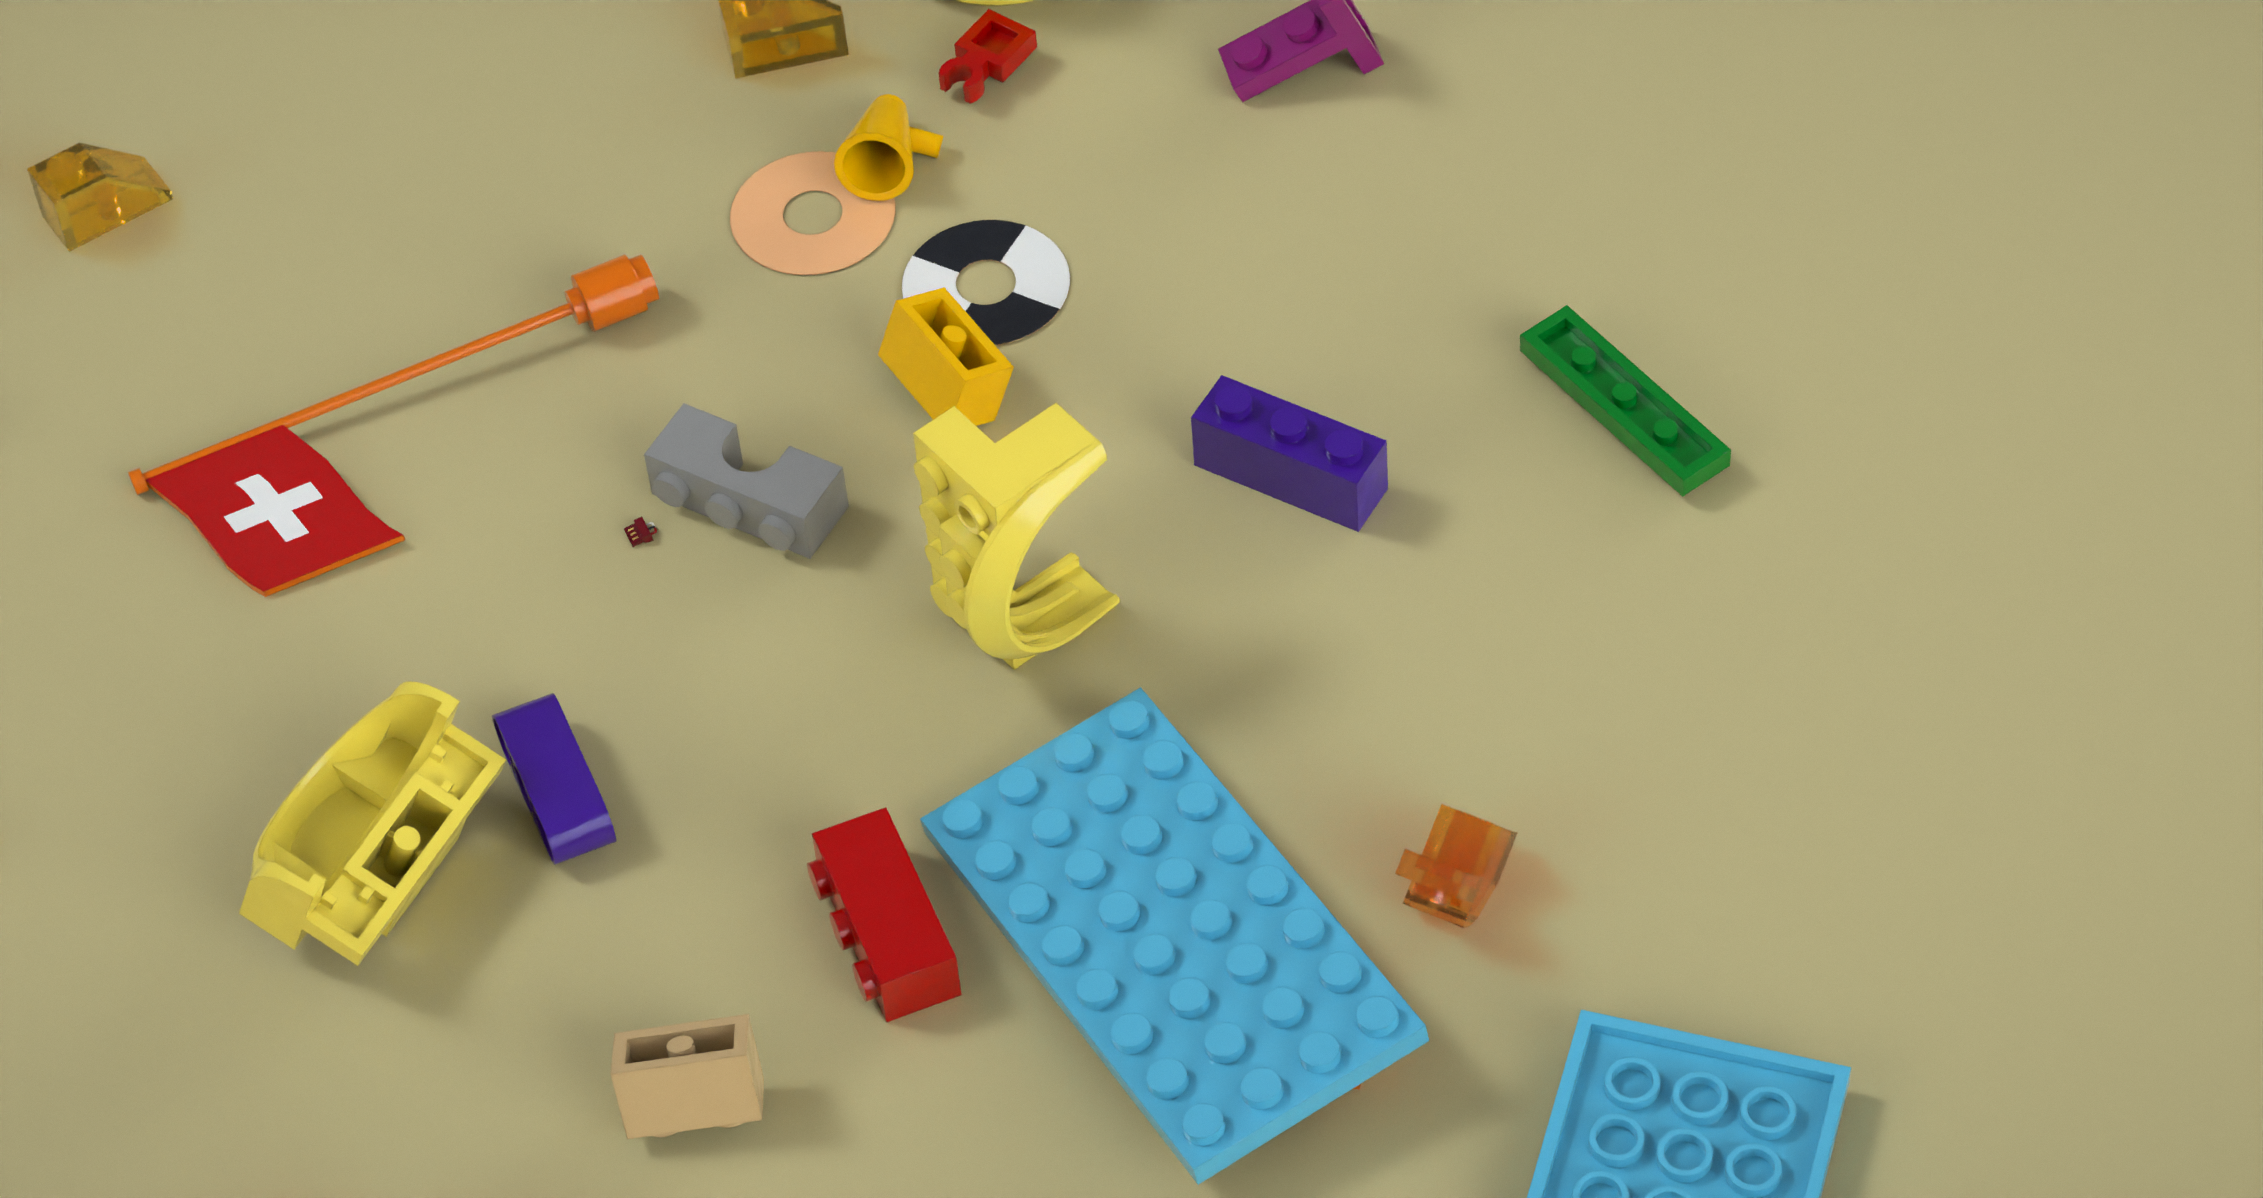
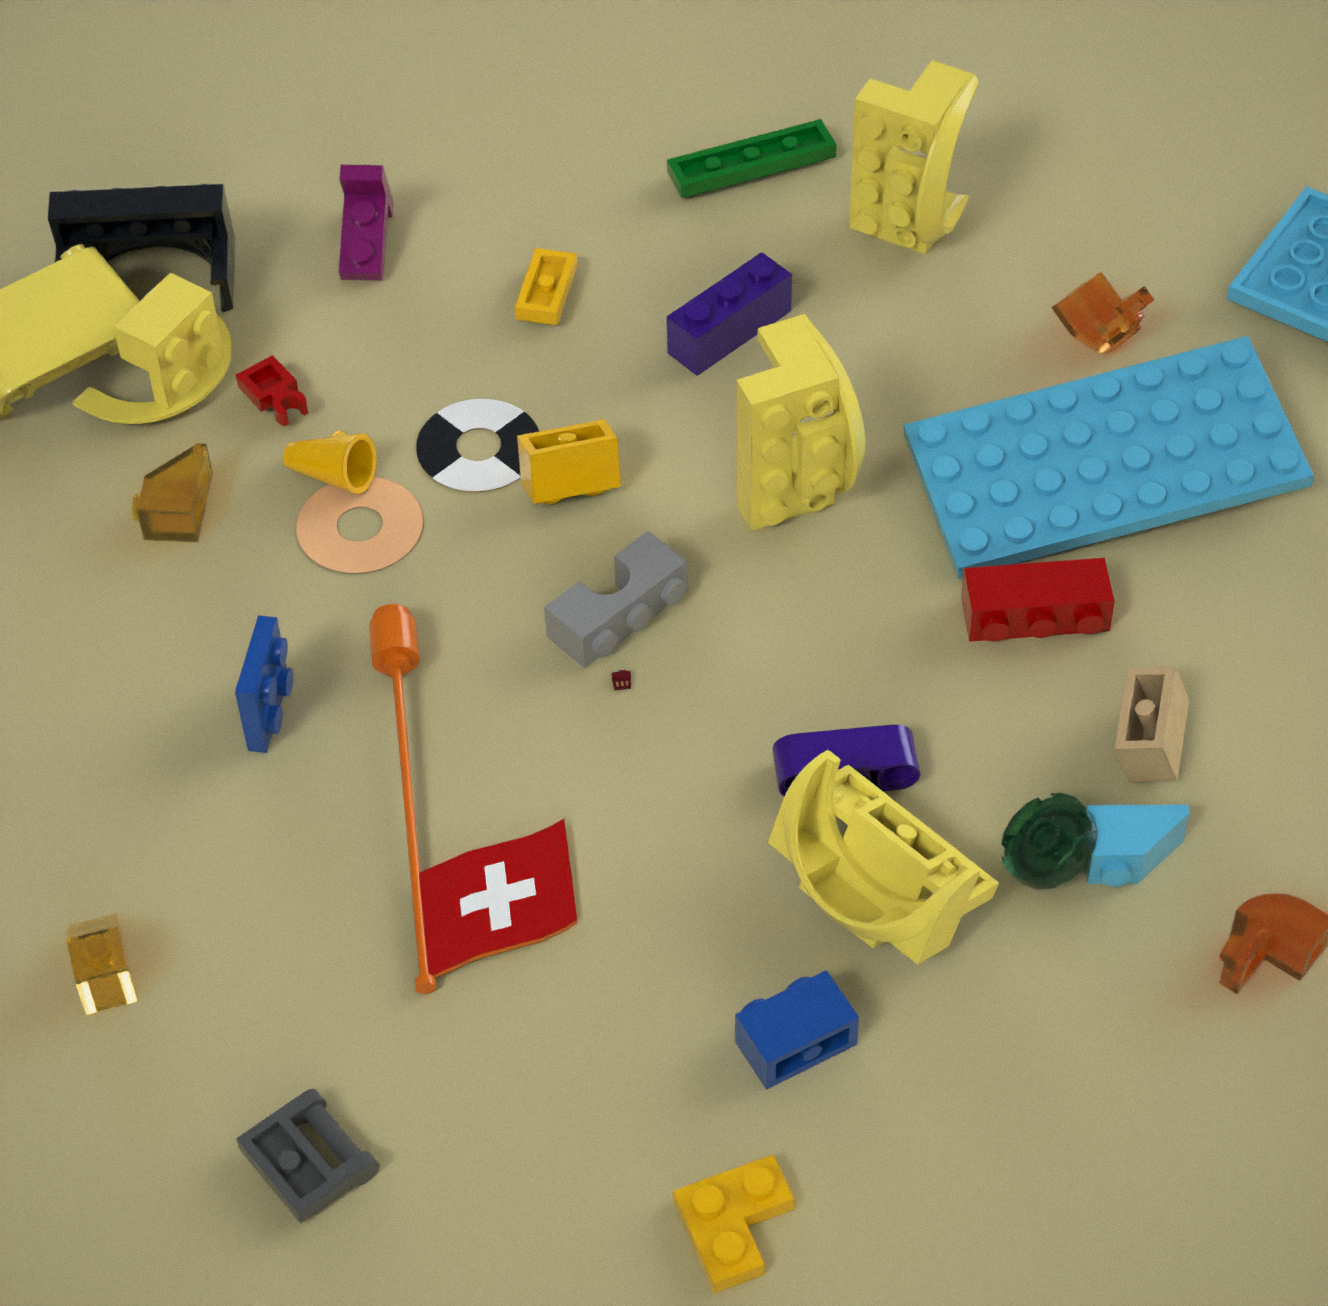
camera: 75 degrees left, 0 degrees up
none -> blue plate [235,615,293,753]
none -> yellow plate [515,248,578,326]
none -> blue brick [735,970,859,1090]
none -> light yellow piece [849,60,979,254]
none -> clear green tile [1001,792,1098,890]
none -> medium azure slope [1085,804,1190,887]

